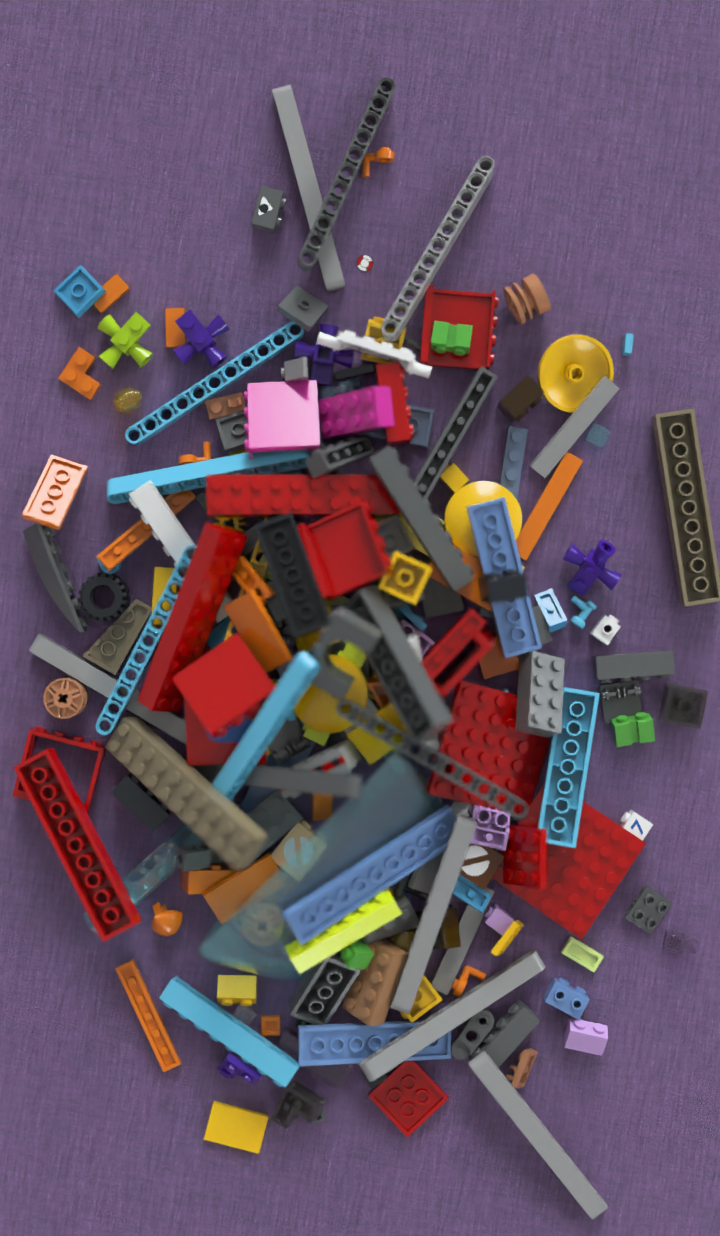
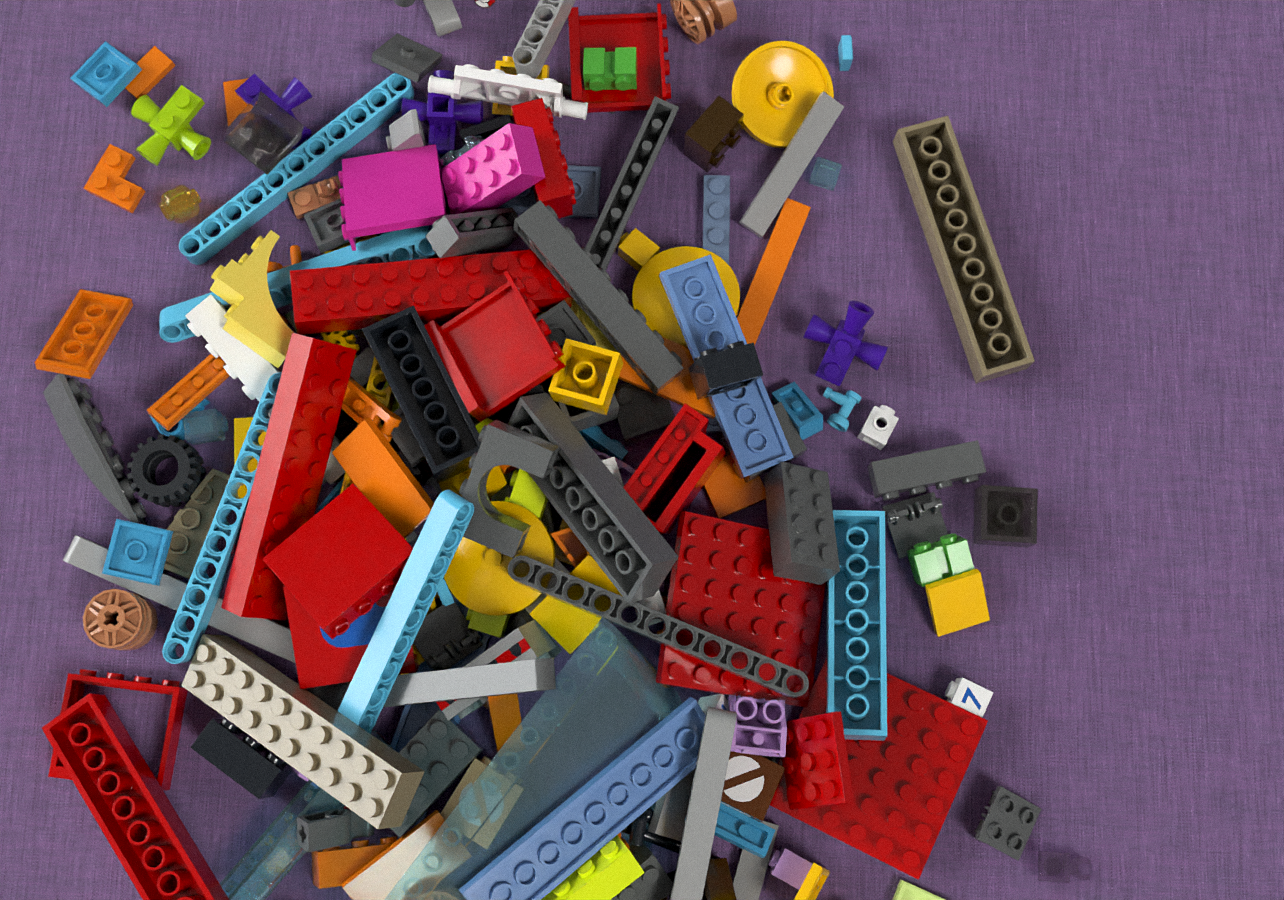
camera: 10 degrees left, 10 degrees down
none -> dark azure tile [102,519,173,586]
none -> clear light blue brick [183,408,228,445]
none -> light yellow arch [210,230,294,368]
none -> clear smoke brick [223,91,304,175]
none -> yellow tile [925,569,990,637]

